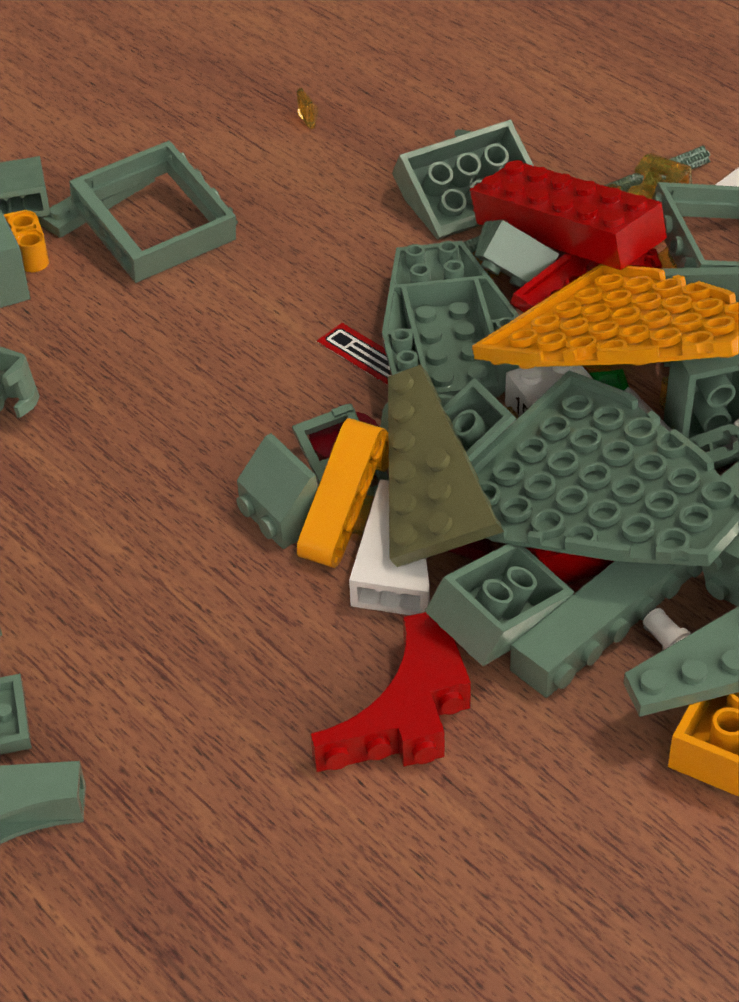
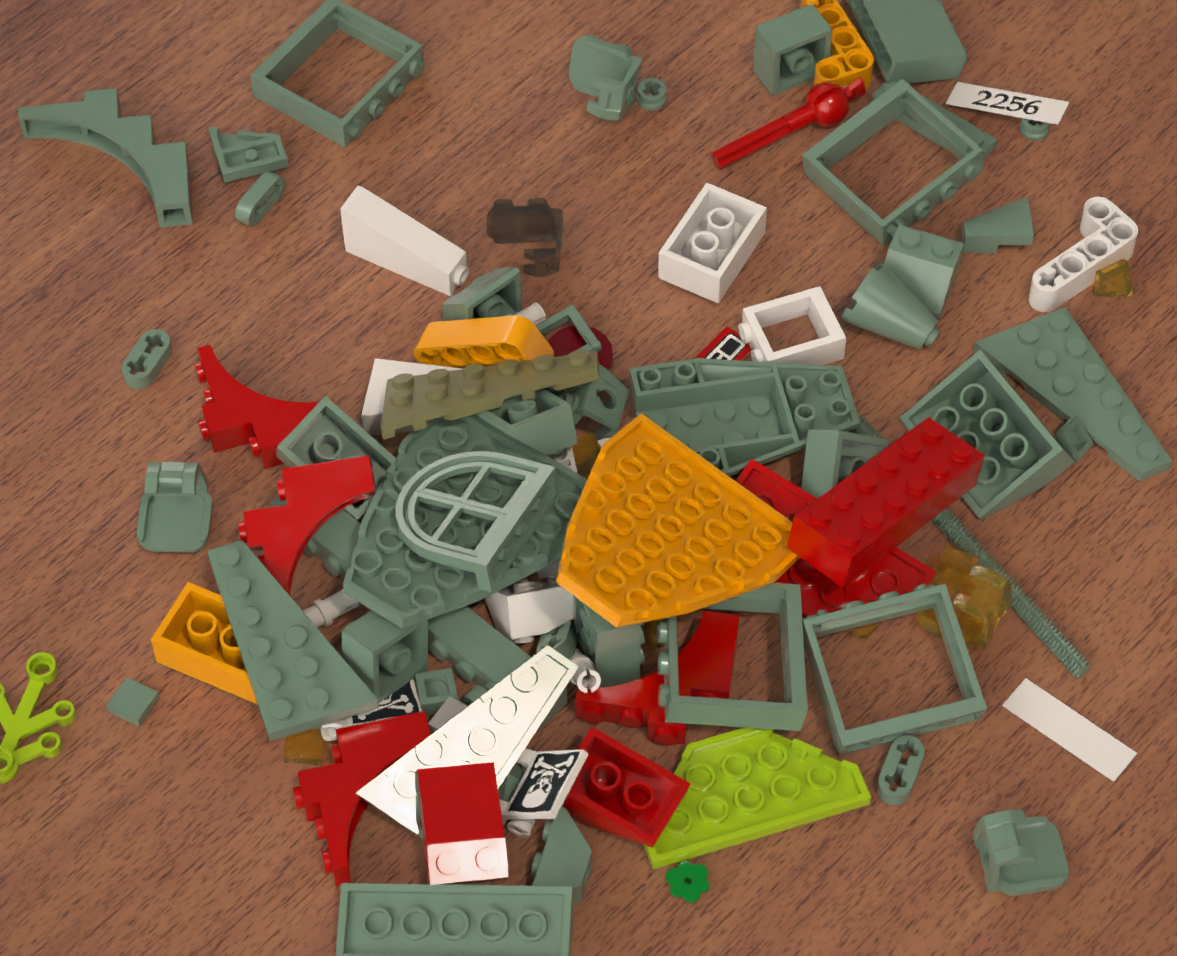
camera: 85 degrees right, 10 degrees up
none -> sand green beam [121,329,172,389]
none -> sand green piece [136,462,213,553]
none -> sand green beam [235,171,286,227]
none -> red arch [238,455,376,597]
none -> white slope [340,186,469,296]
none -> sand green window [395,451,560,593]
none -> clear smoke piece [487,198,563,277]
none -> white brick [658,182,767,304]
none -> red piece [711,77,866,170]
none -> white window [738,286,846,365]
none -> sand green cone [841,261,941,350]
none -> sand green slope [884,224,964,319]
none -> white sticker [945,82,1069,124]
none -> sand green slope [961,198,1034,253]
none -> sand green wing [973,307,1172,482]
none -> sand green bush [1020,118,1050,141]
none -> white beam [1028,196,1138,312]

